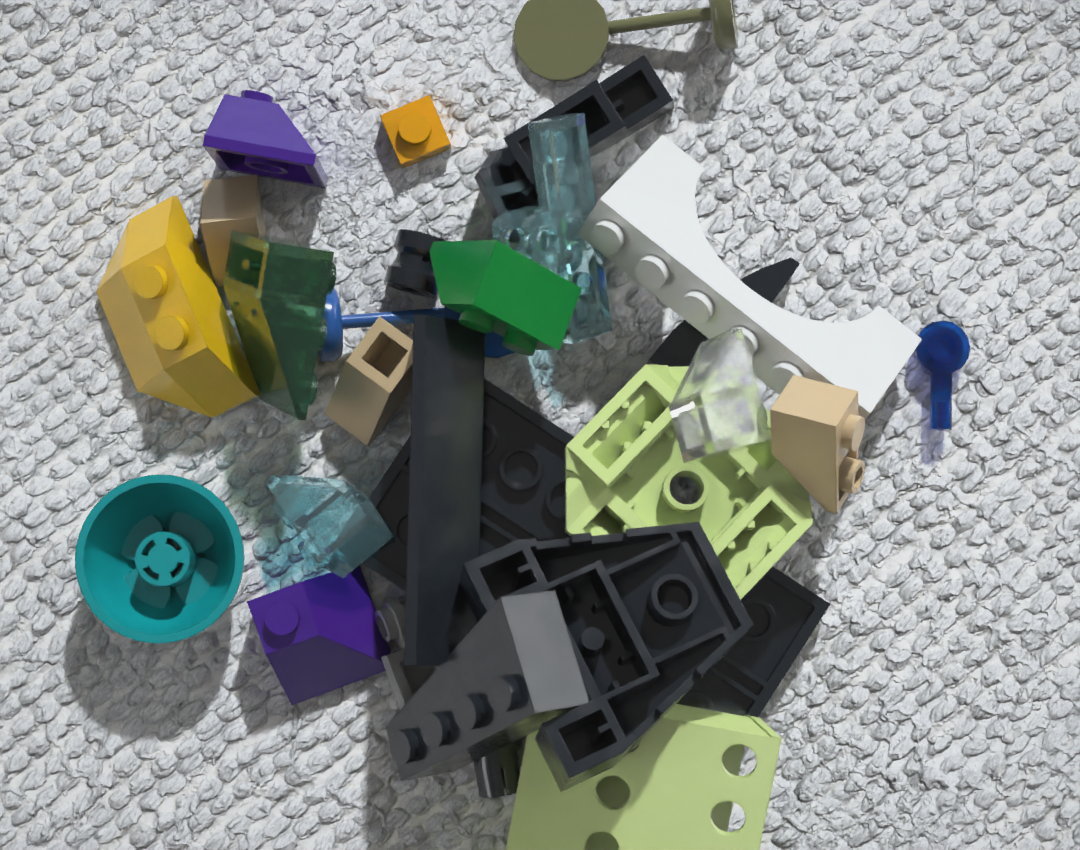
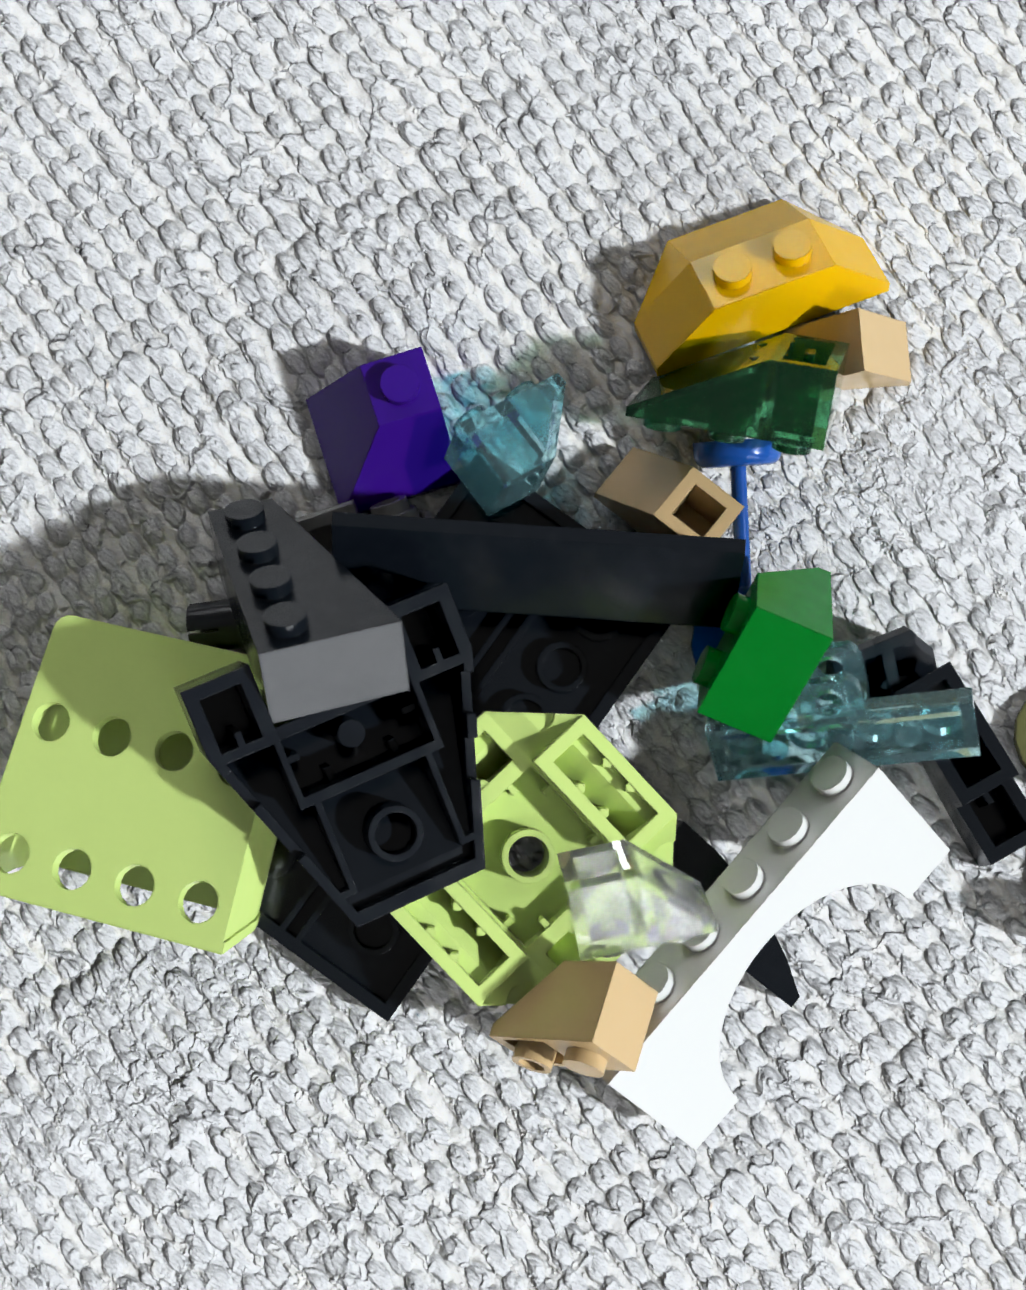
camera: 85 degrees right, 0 degrees up
teal piece [75,474,245,644] -> none
dark purple slope [203,90,328,188] -> none
light orange plate [380,95,452,169] -> none
black wheel [384,229,445,298] -> none
clear blue plate [914,321,970,431] -> none

